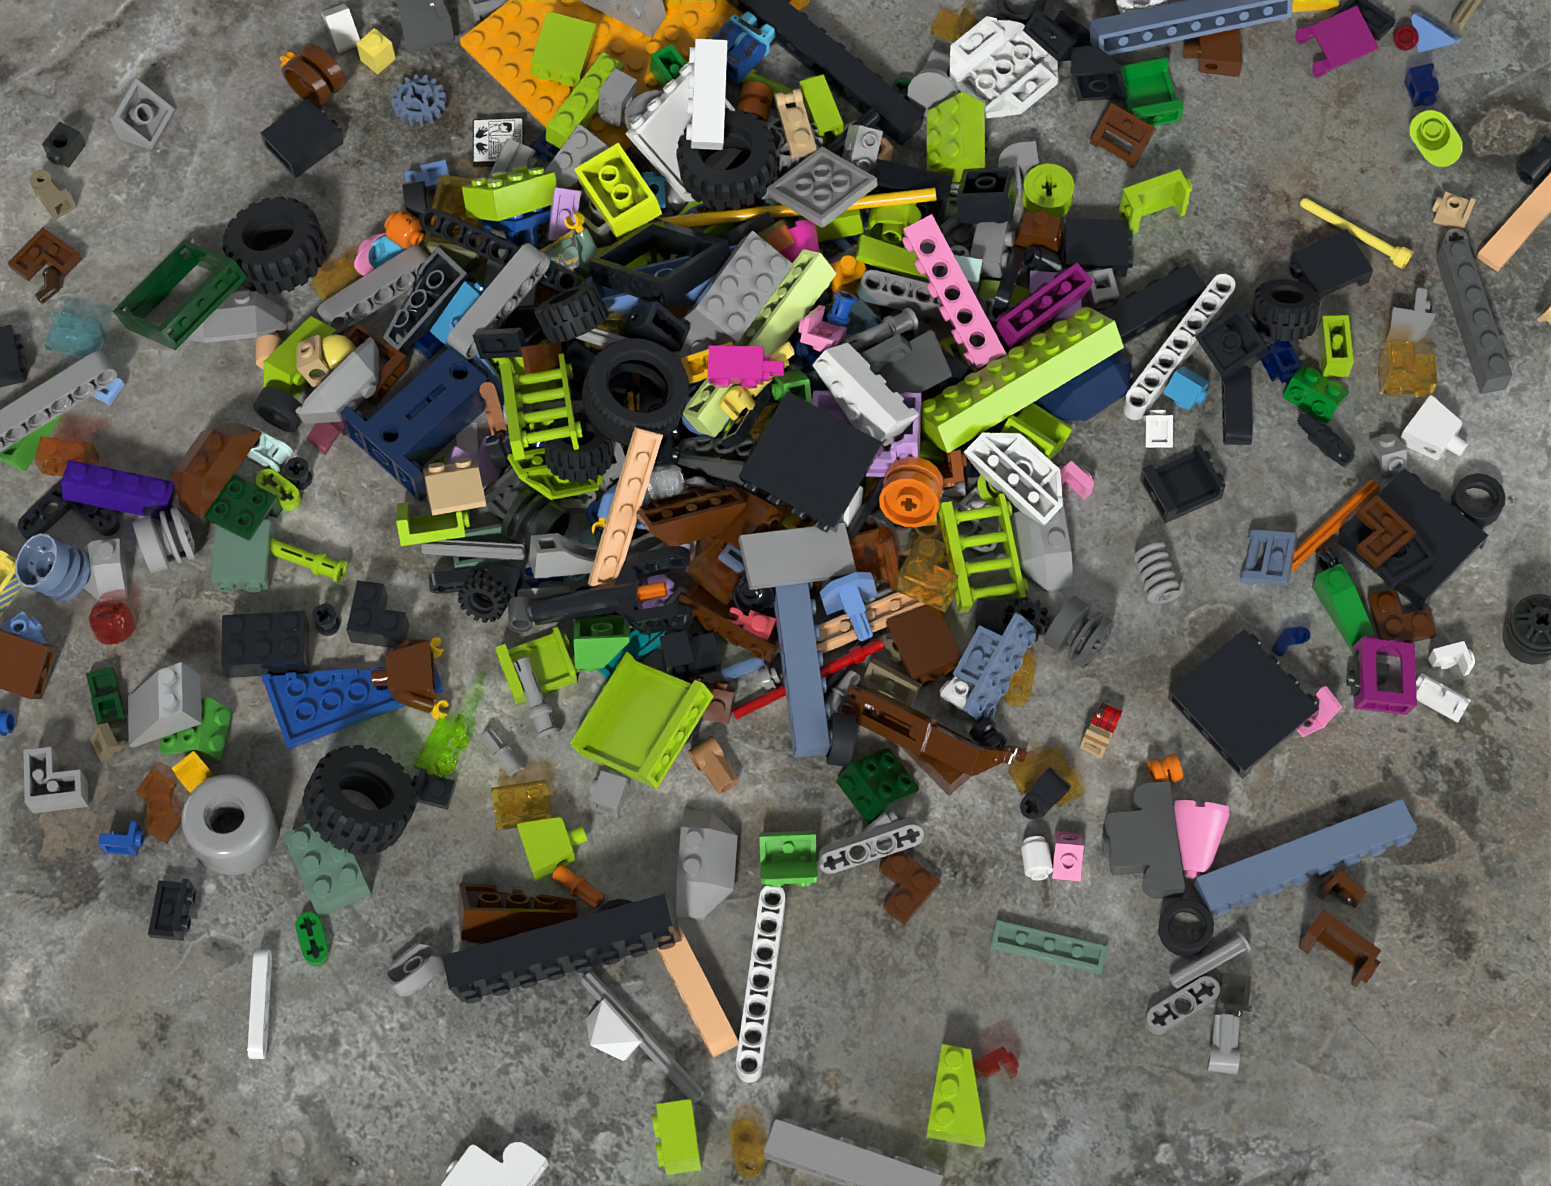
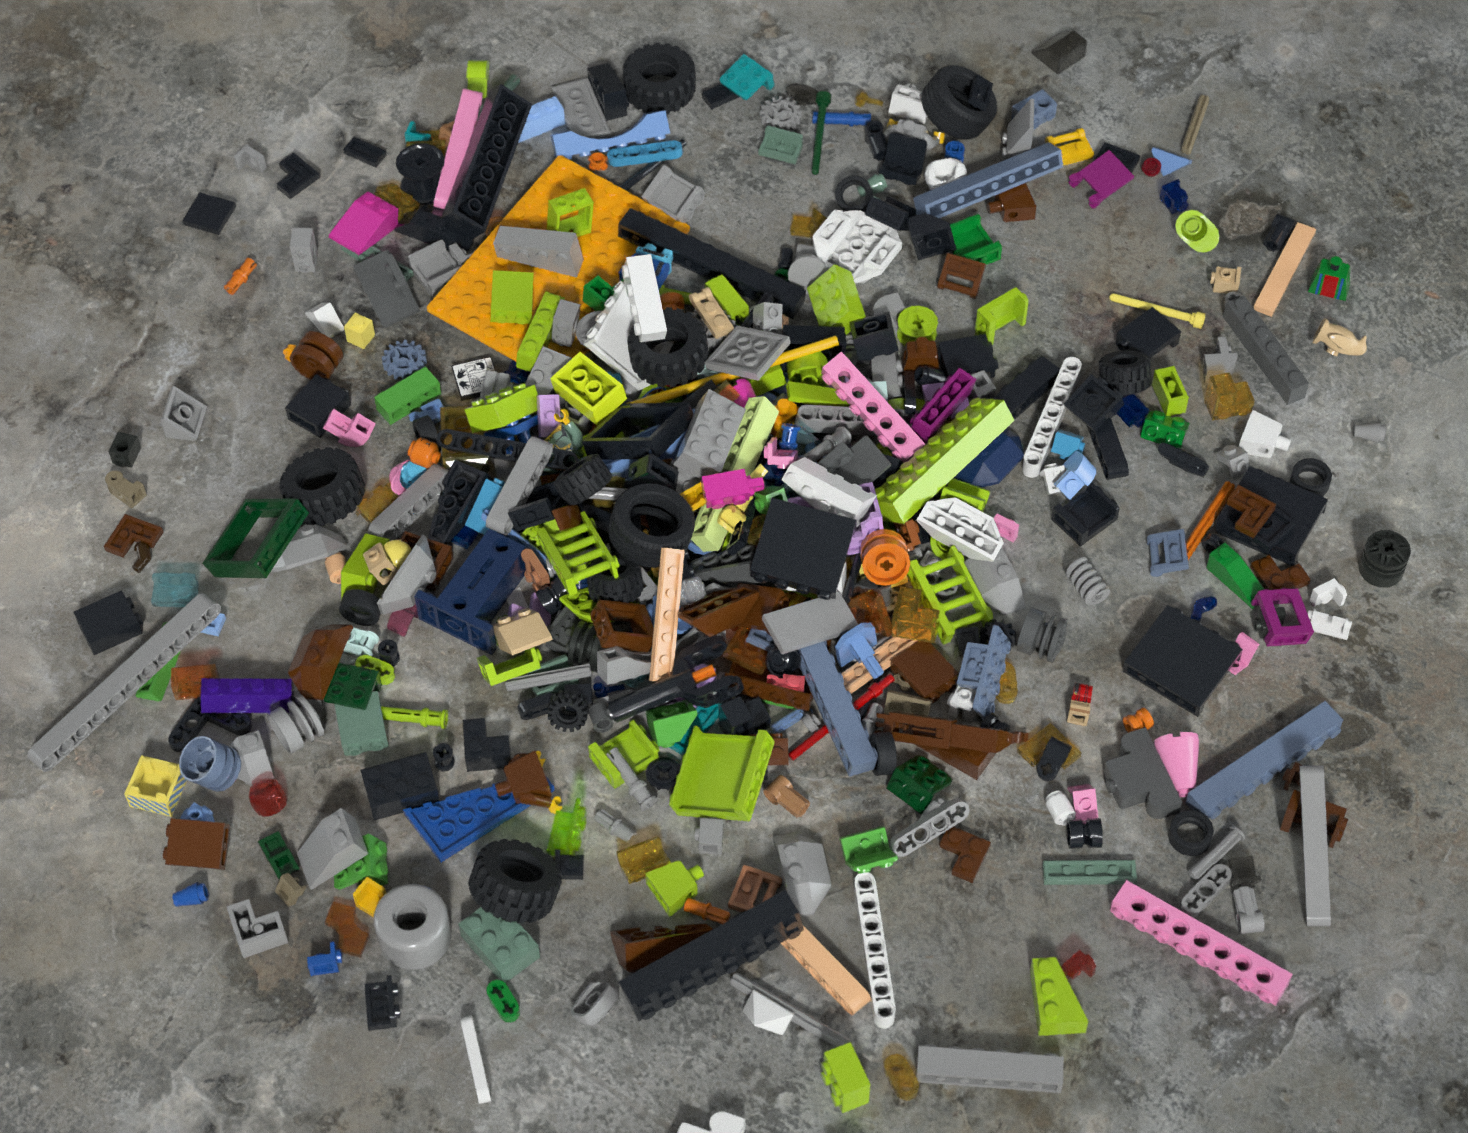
camera: 15 degrees left, 10 degrees down
none -> bright pink brick [323,409,376,447]
none -> bright green brick [374,367,441,425]
none -> reddish brown window [590,600,654,652]
none -> black gear [646,757,681,791]
none -> nougat plate [728,865,783,912]
none -> black pin [778,248,793,270]
none -> light blue brick [1054,451,1096,500]
none -> black wheel [1067,818,1103,849]
none -> bright pink brick [1110,880,1292,1006]
none -> light grey beam [1300,765,1331,927]

